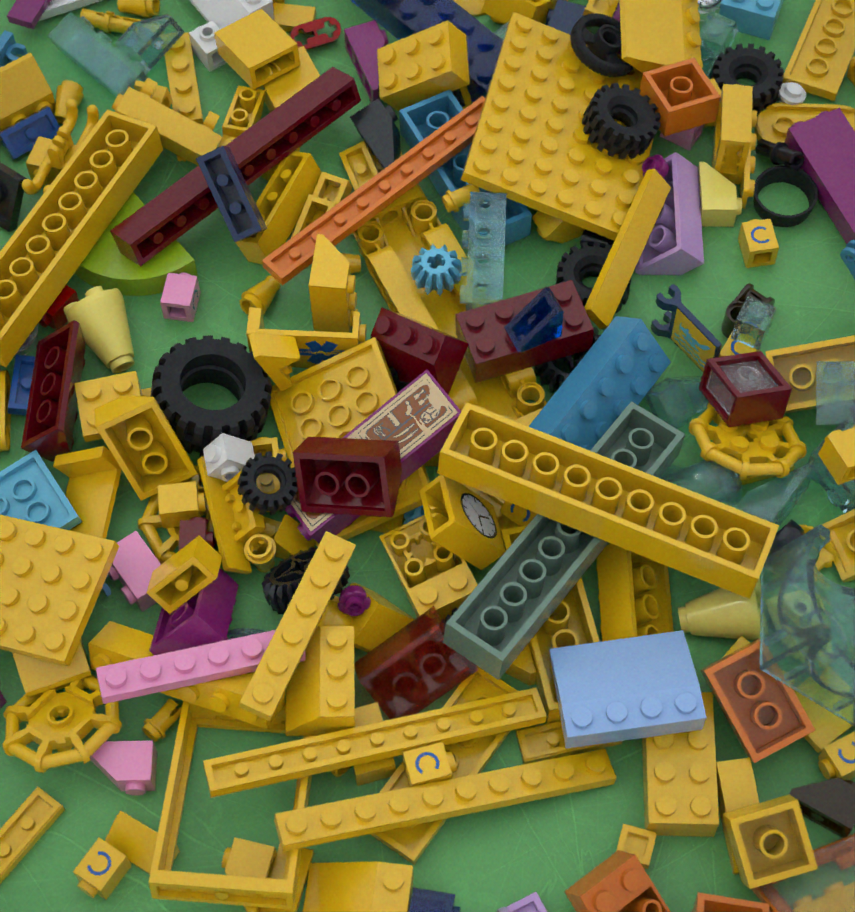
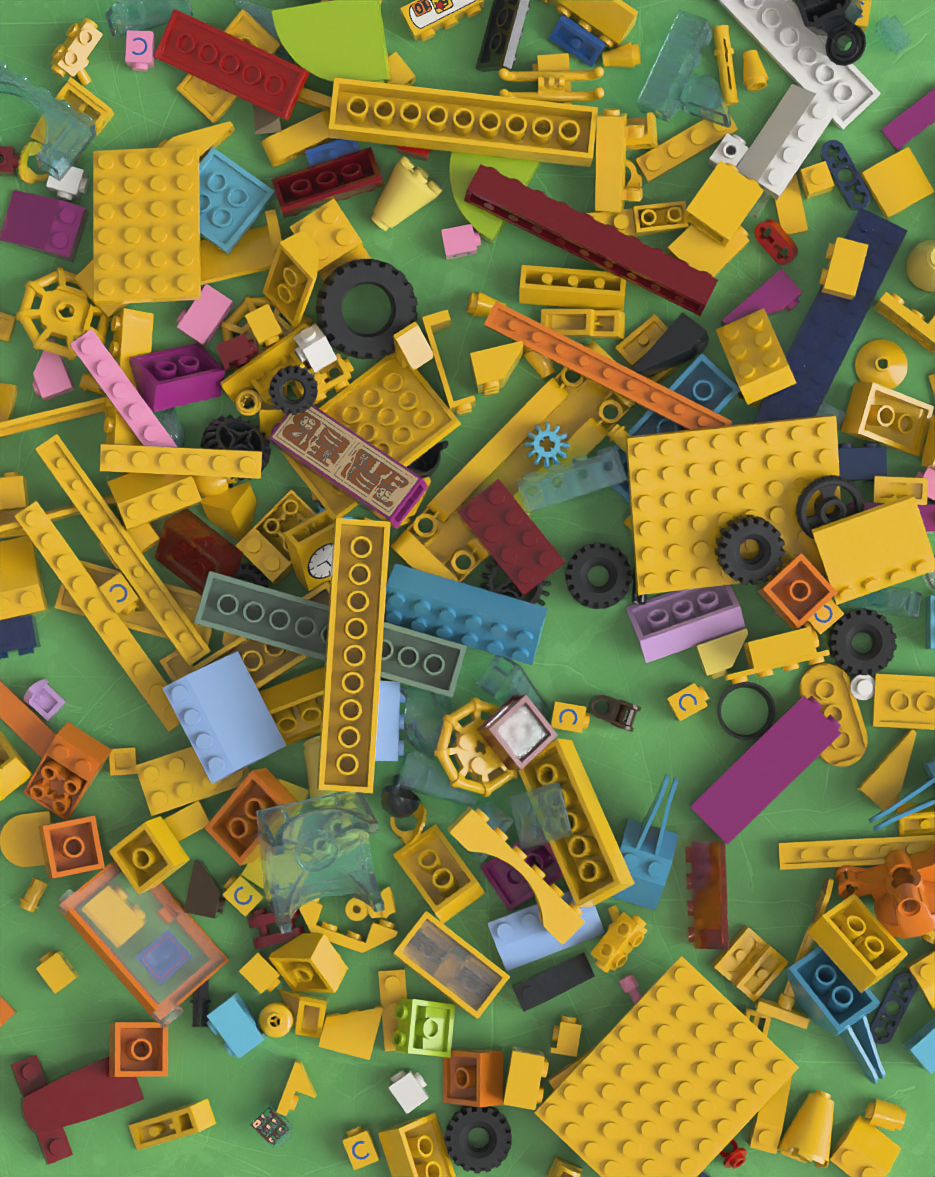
camera: 75 degrees right, 25 degrees up
yellow brick [146,535,222,614] -> none
dark blue brick [196,146,267,242] -> none
dark red slope [293,437,402,517] -> none
magenta plate [338,585,371,616] -> none
dark red slope [371,307,469,395] -> none
clear blue slope [504,287,564,352] -> none
yellow tile [584,168,671,329] -> none
magenta plate [642,154,669,179] -> none
flag [651,284,722,372] -> none
clear light blue brick [731,296,777,350] -> none
black axle [755,139,804,170] -> none

